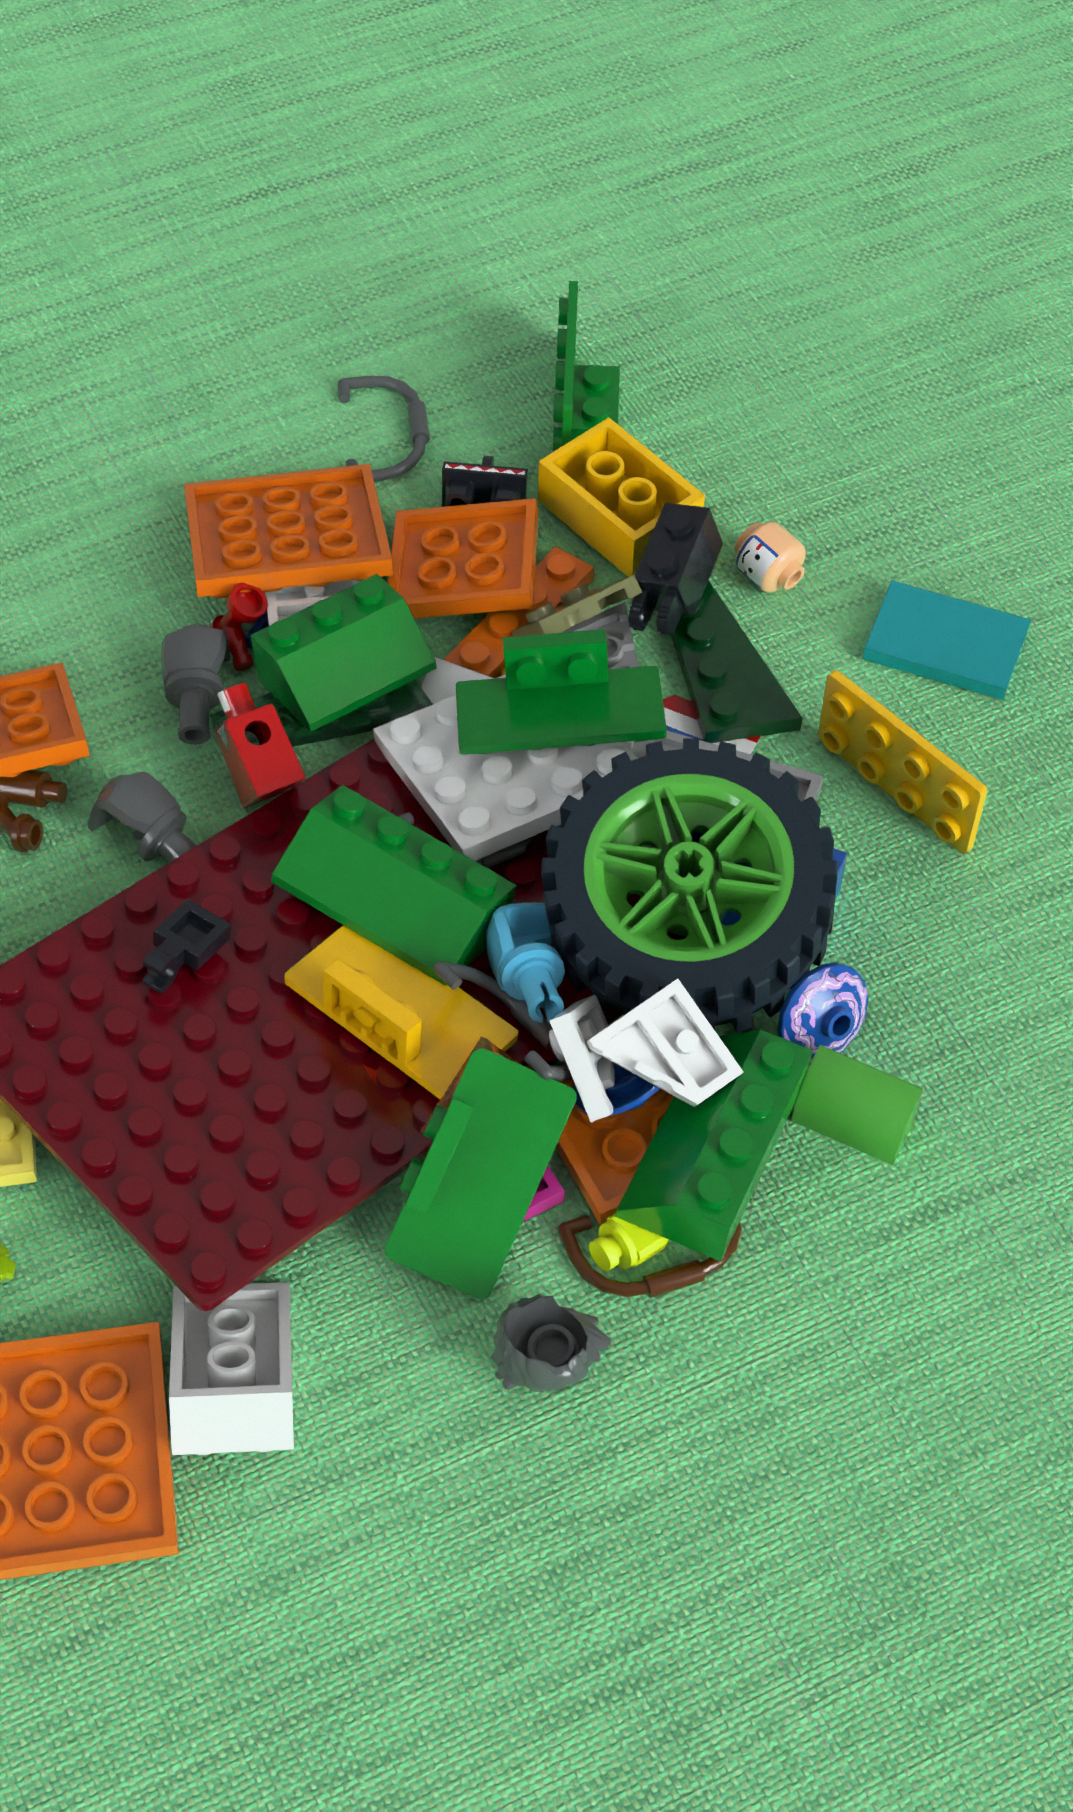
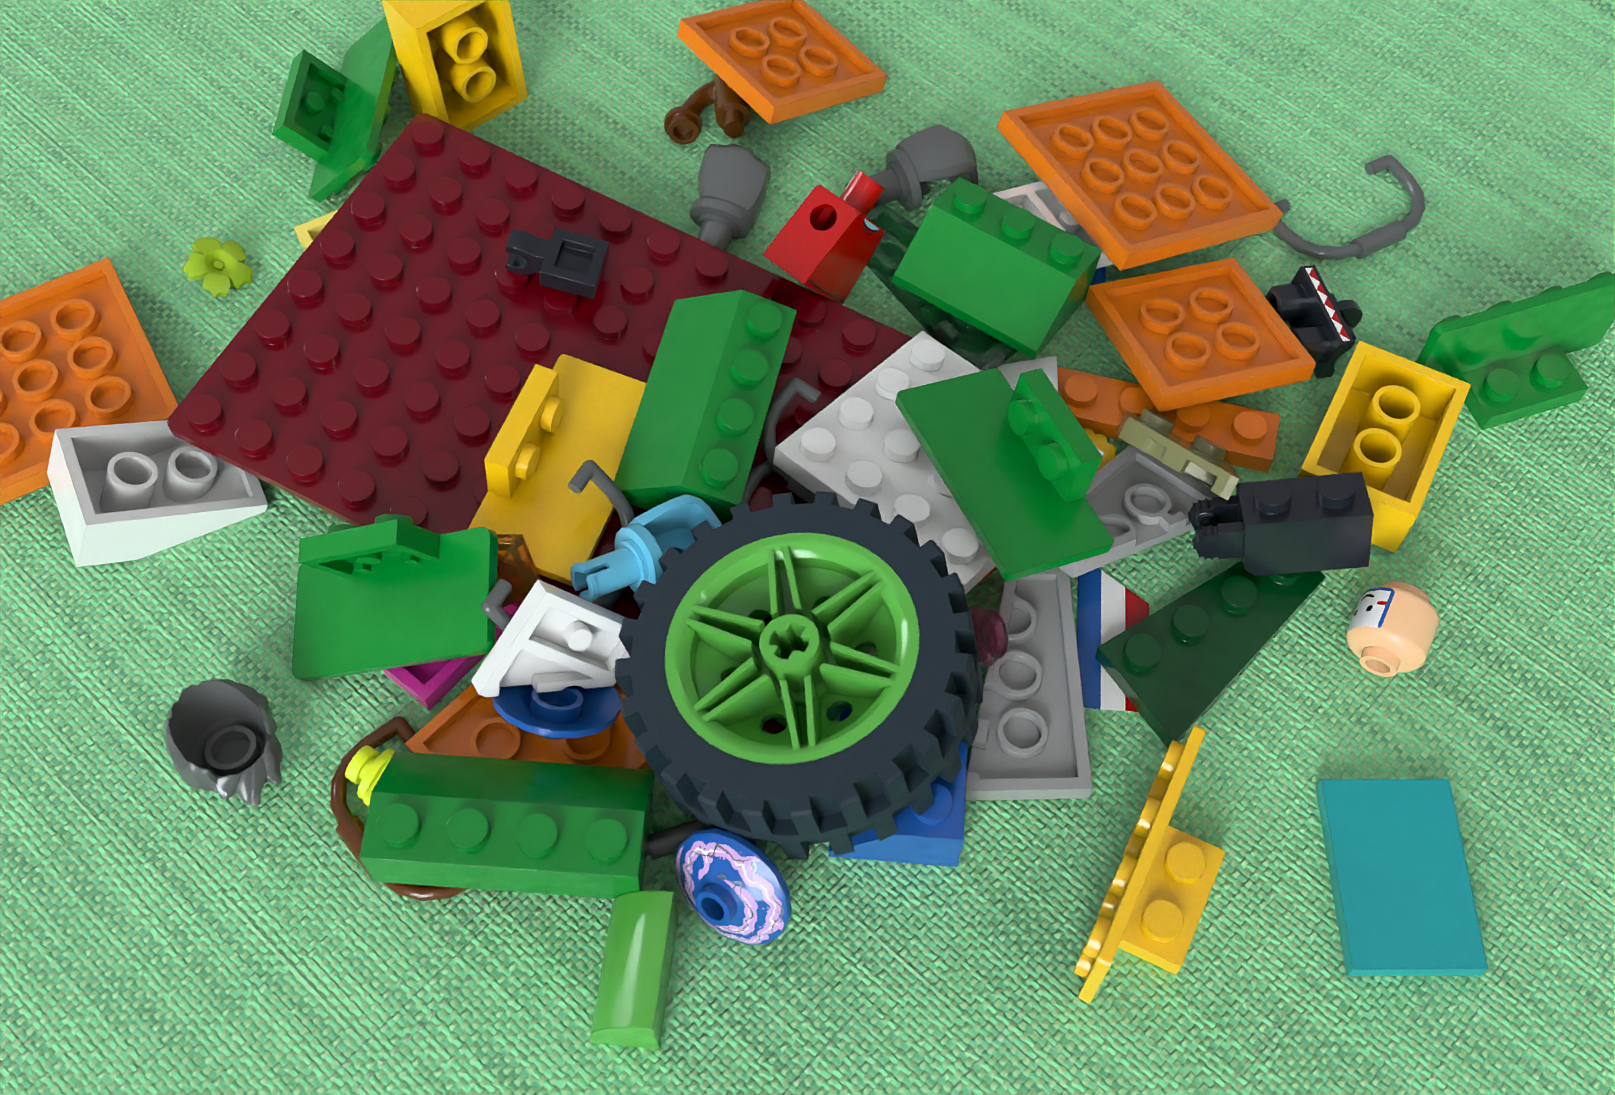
camera: 70 degrees right, 5 degrees up
red piece [210,582,268,671] -> none
white wing [586,978,743,1107] -> none

